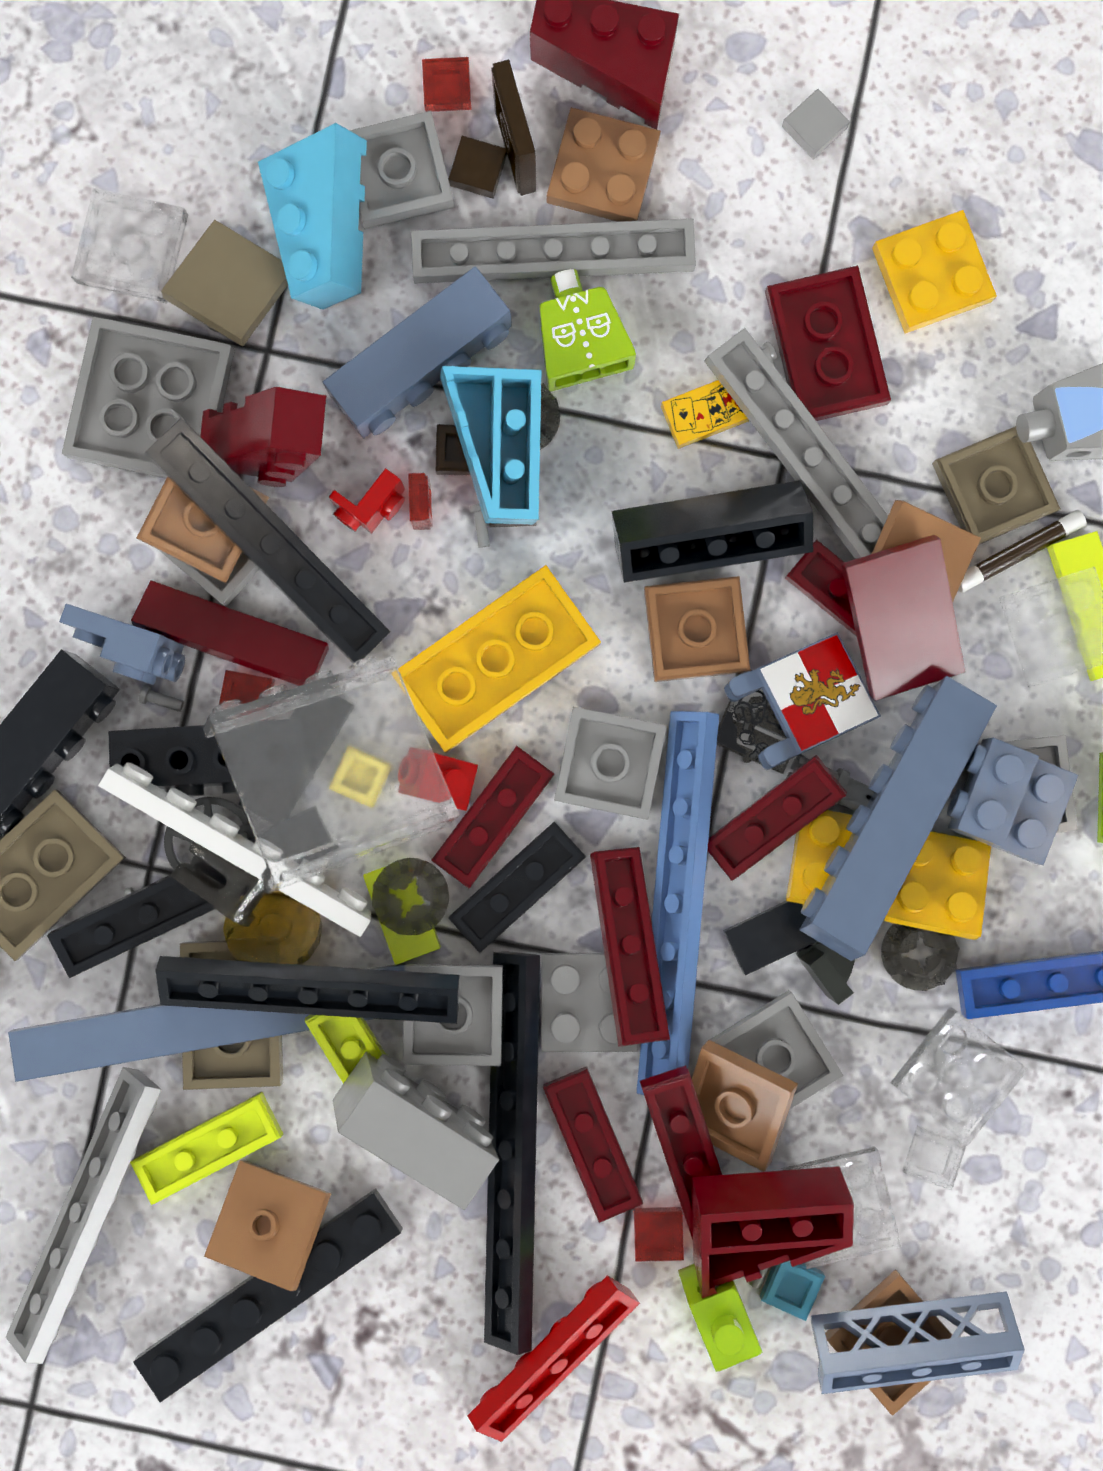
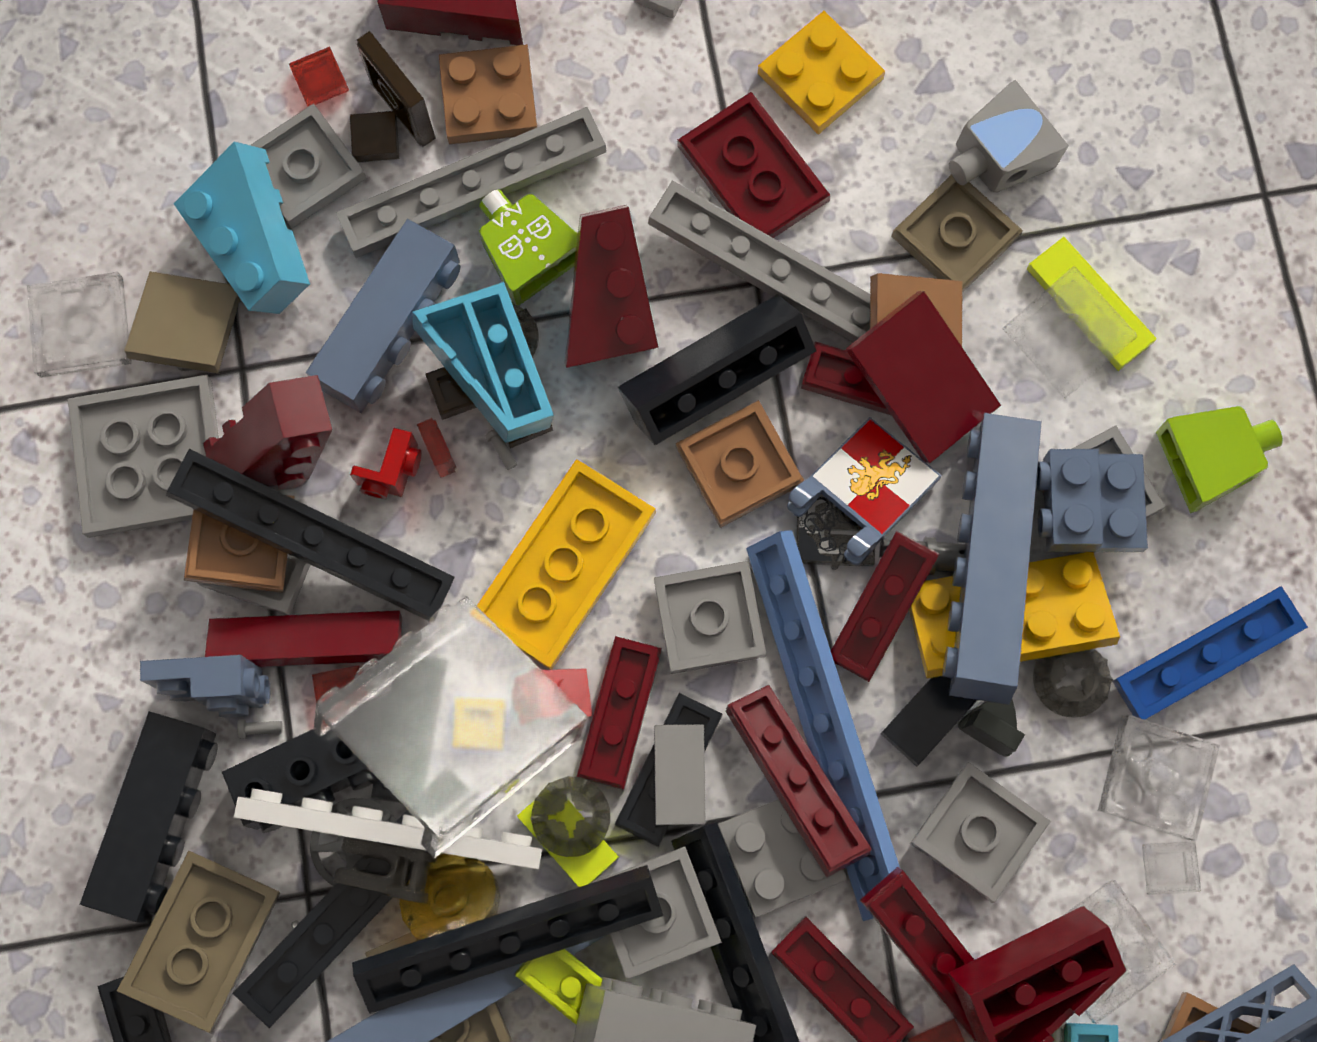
camera: 20 degrees left, 10 degrees down
yellow tile [661,380,749,449] -> none
medium nougat plate [692,1040,798,1172] -> none
dark brown bar [958,510,1087,593] -> none
none -> dark red wedge [564,205,659,368]
none -> light grey tile [654,725,706,826]

